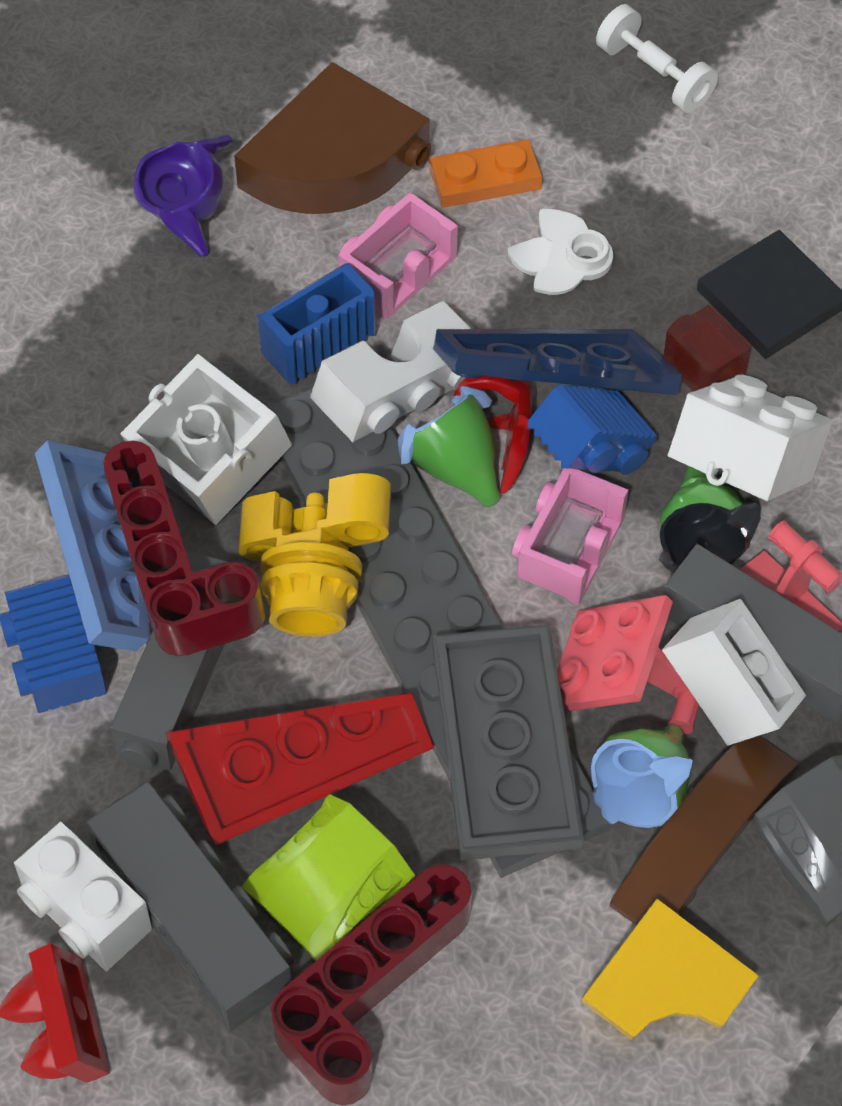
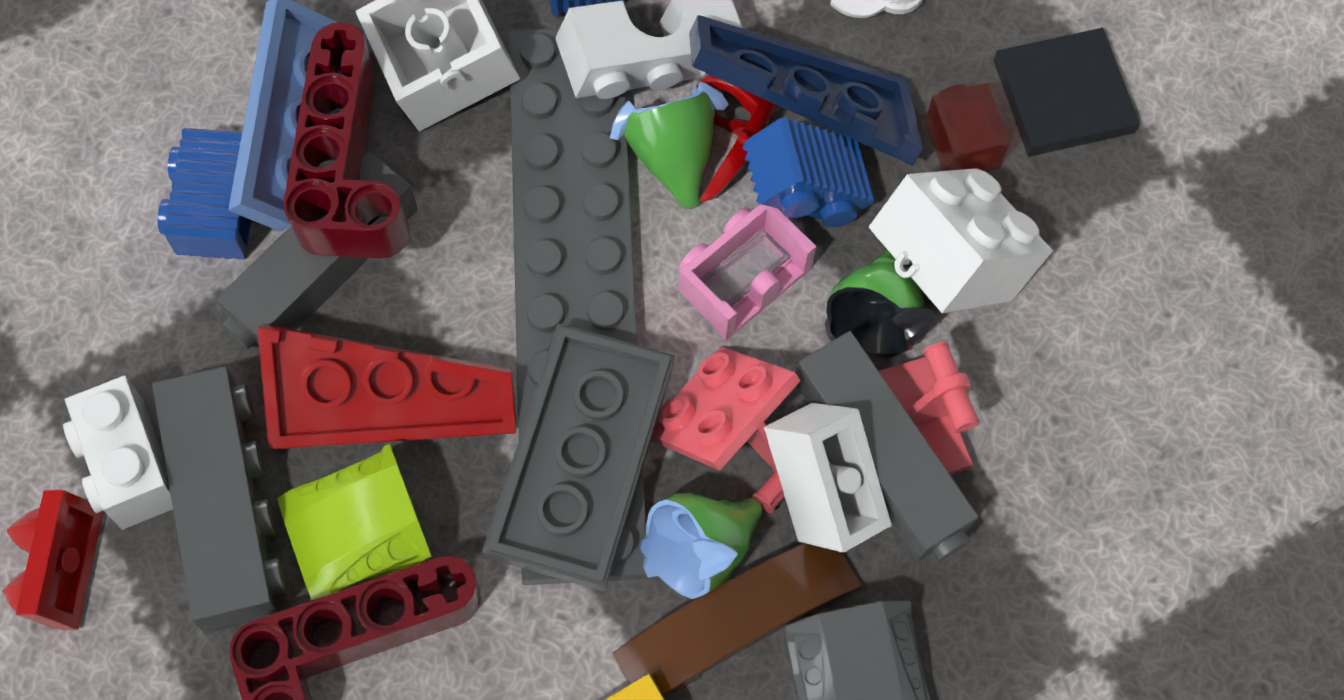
camera: 20 degrees right, 10 degrees up
yellow beam [238,473,391,637] -> none

